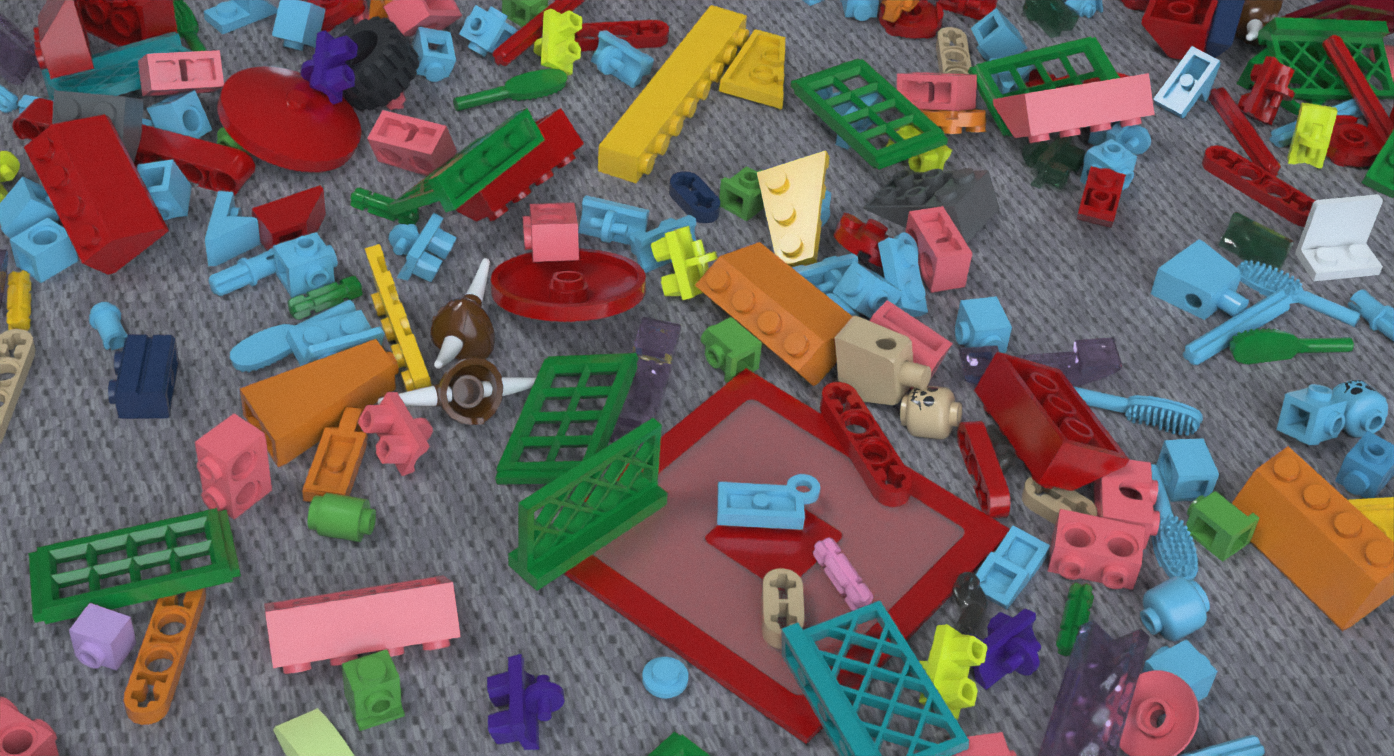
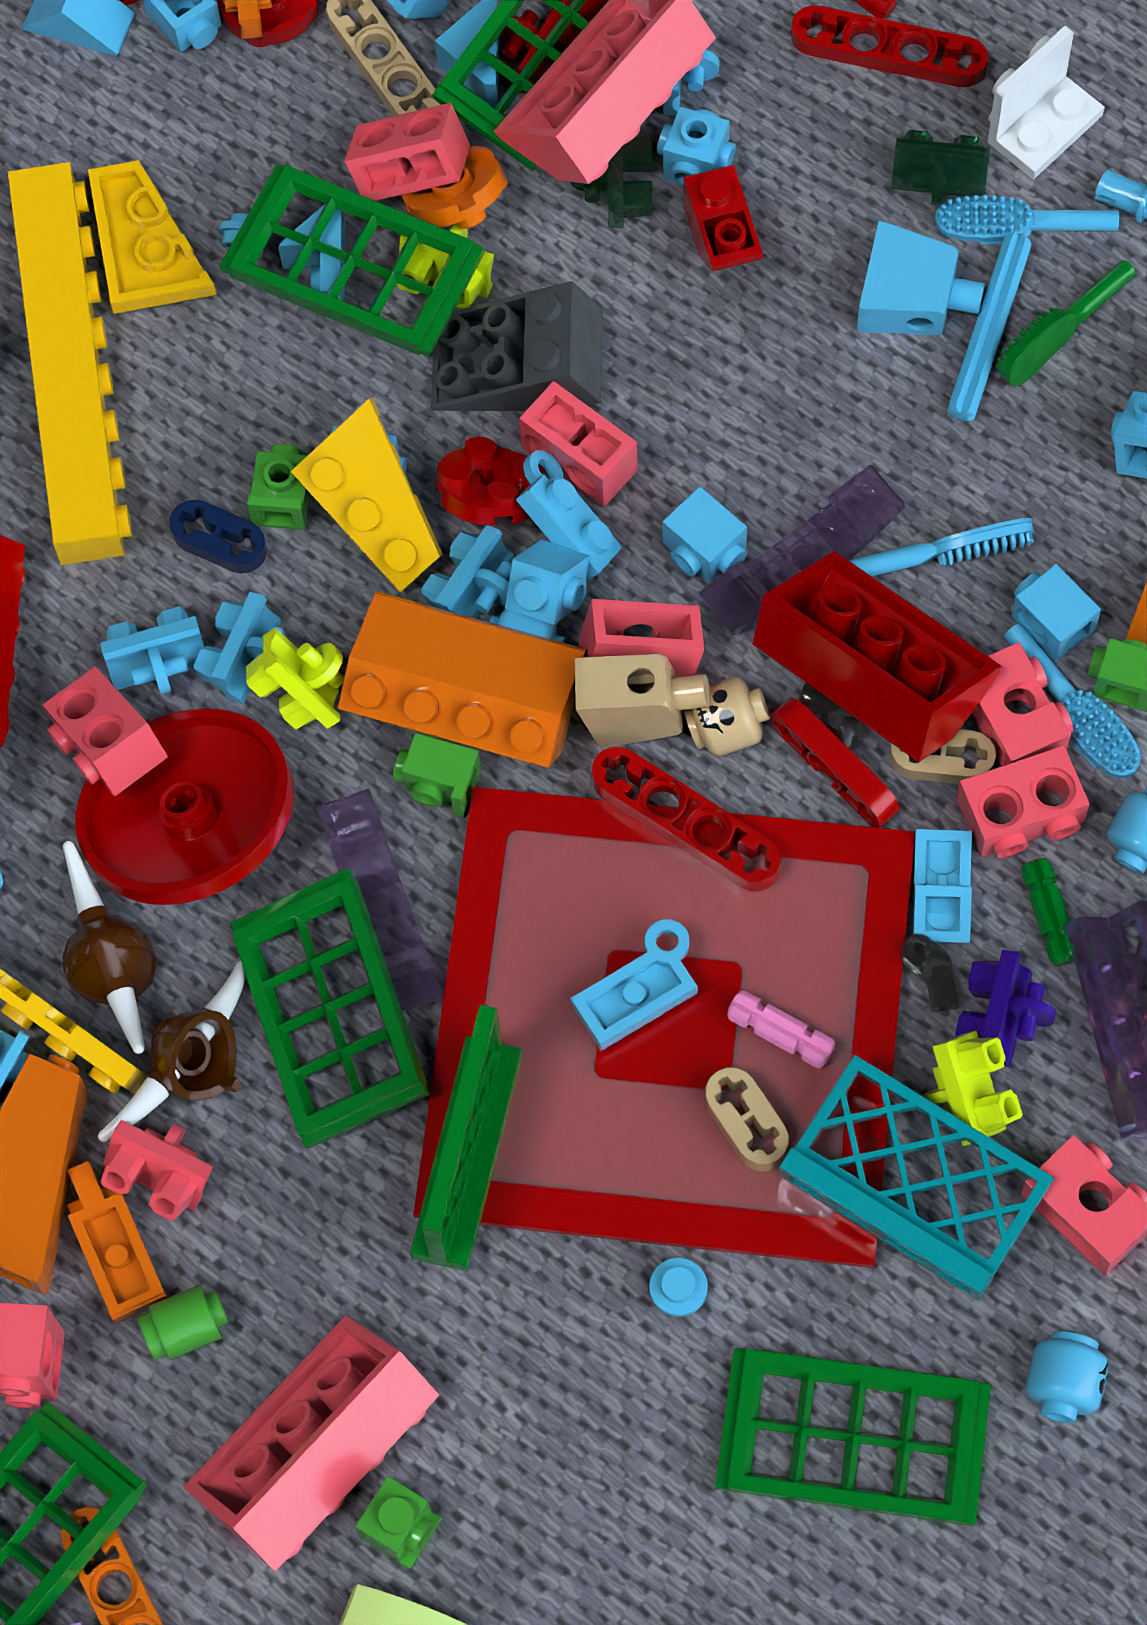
camera: 25 degrees left, 25 degrees up
dark purple hips [487,654,565,750] -> none

